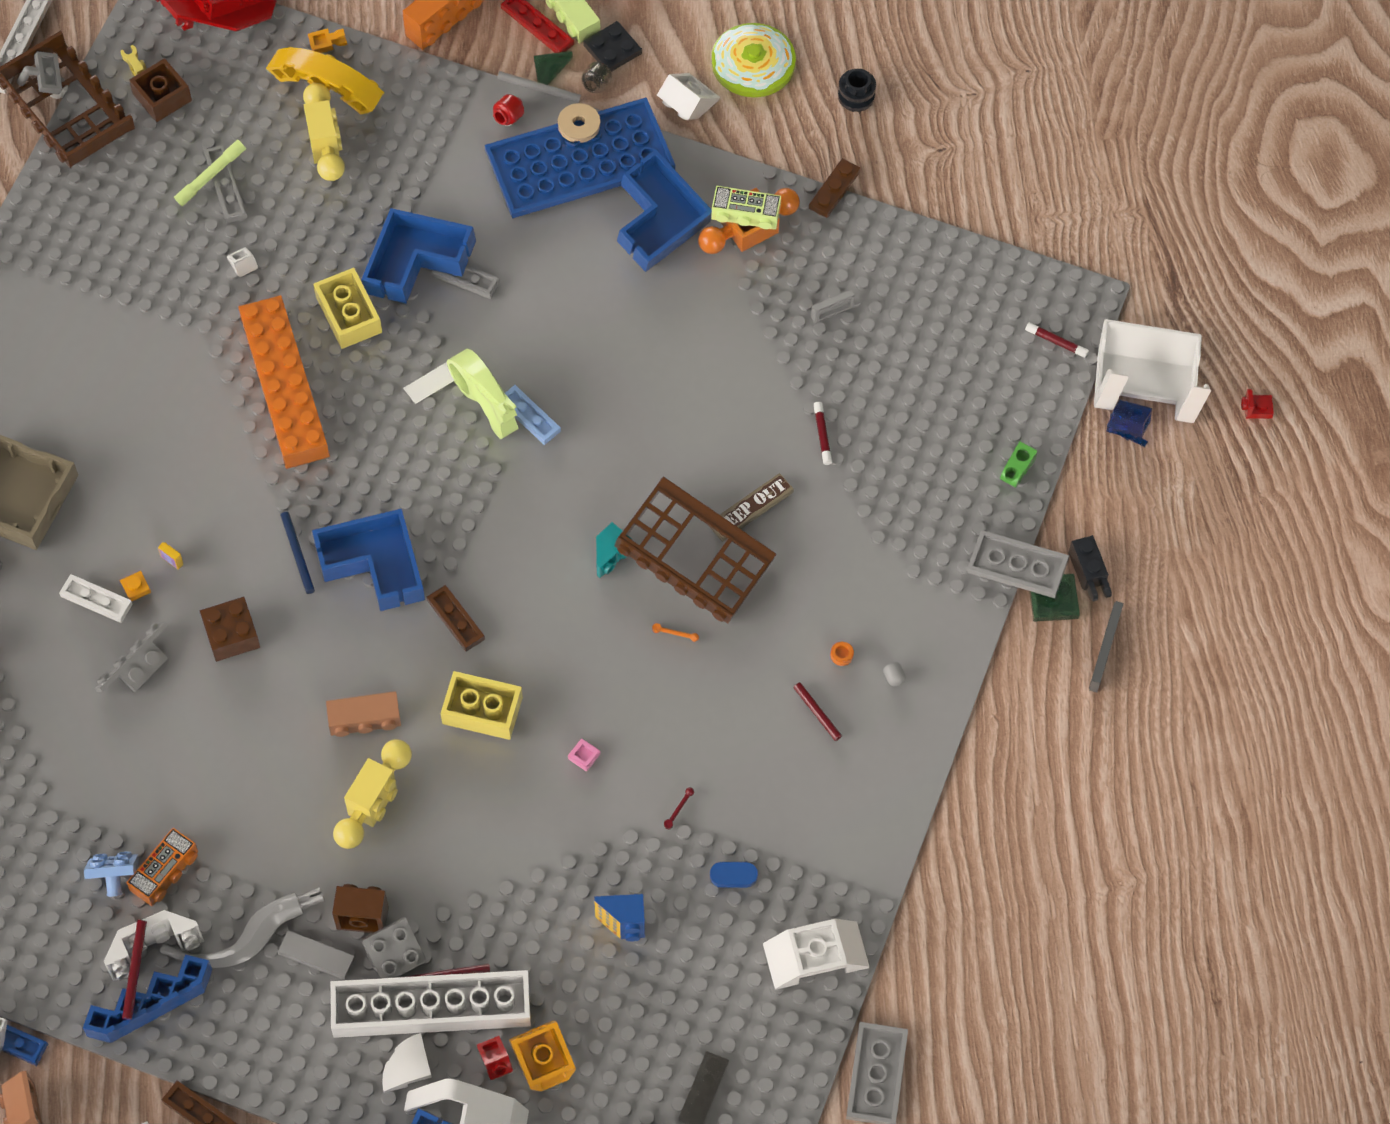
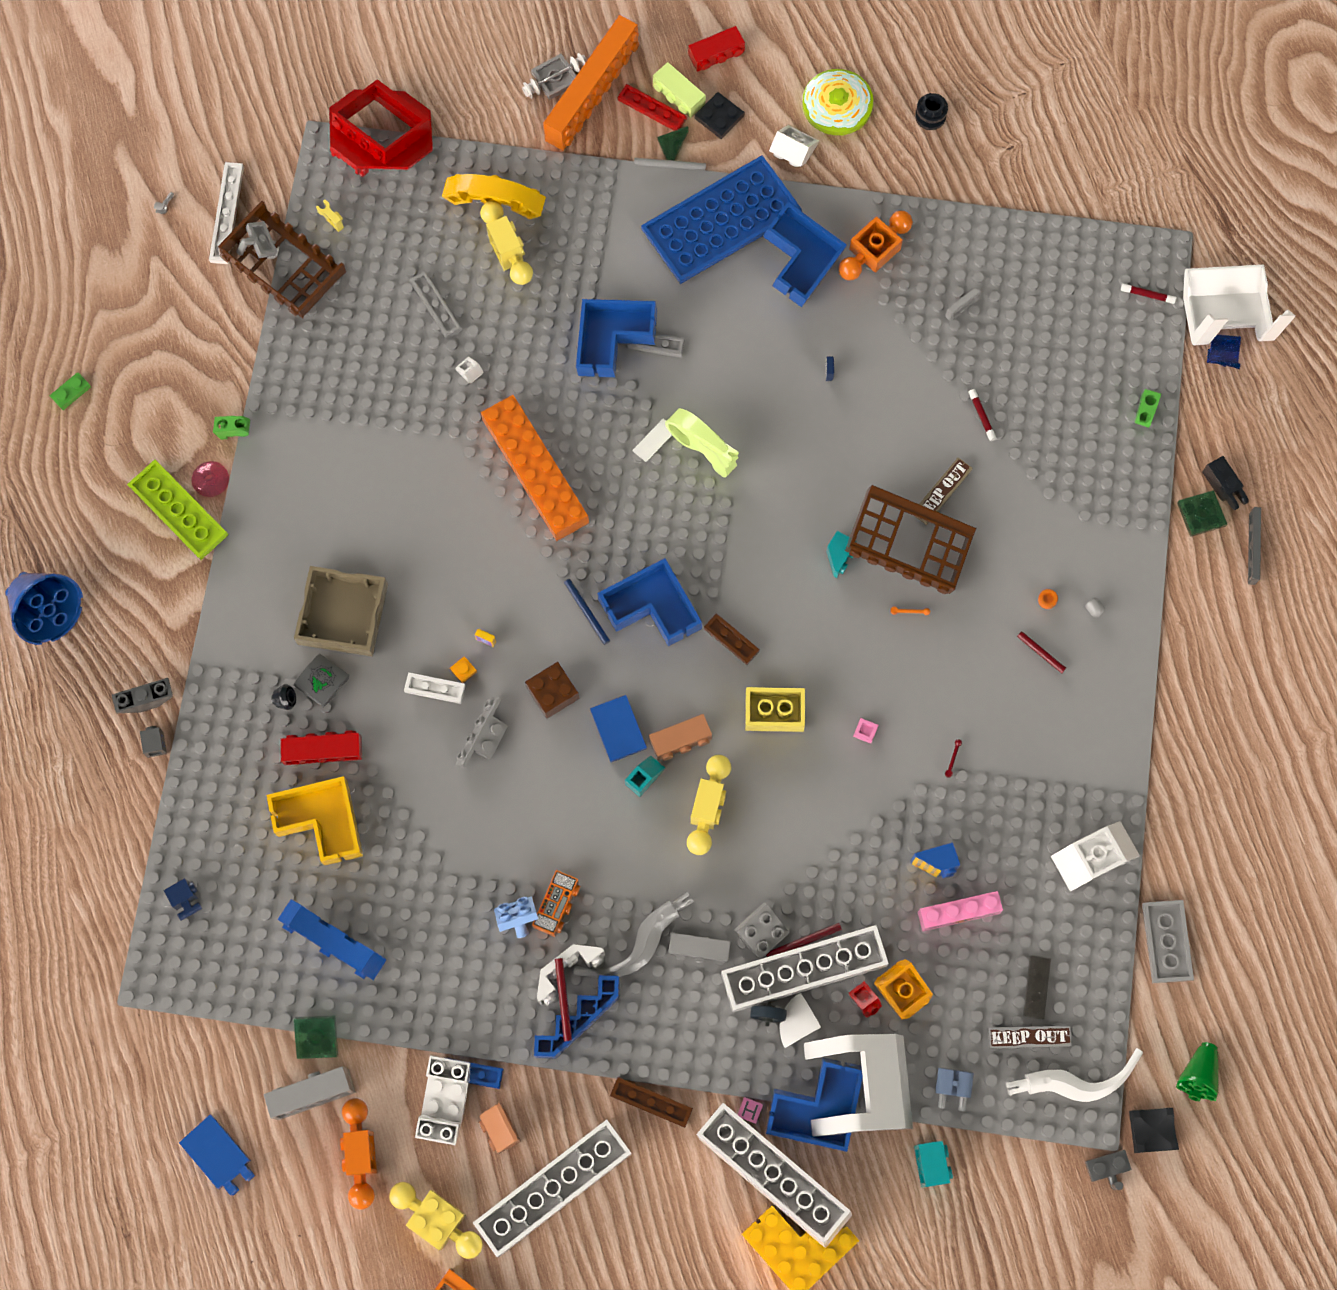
camera: 10 degrees left, 10 degrees up
reddish brown brick [129,58,192,123] -> none
yellowish green piece [173,139,246,207] -> none
light orange plate [308,28,348,53] -> none
light yellow brick [313,268,382,349] -> none
reddish brown brick [332,884,389,933] -> none
red head [493,94,524,126] -> none
light blue plate [505,385,561,445] -> none
tan tile [558,103,600,143] -> none
clear smoke head [581,62,612,93] -> none
blue tile [710,862,758,888] -> none
brick [711,186,781,229] -> none
reddish brown plate [809,158,861,218] -> none
light grey plate [967,530,1069,598] -> none
red bracket [1241,389,1274,419] -> none
none -> blue tile [590,695,647,763]
none -> teal slope [625,755,666,797]
none -> black wheel [750,1001,787,1026]
none -> dark blue tile [825,356,834,381]
none -> bright pink brick [917,891,1003,932]

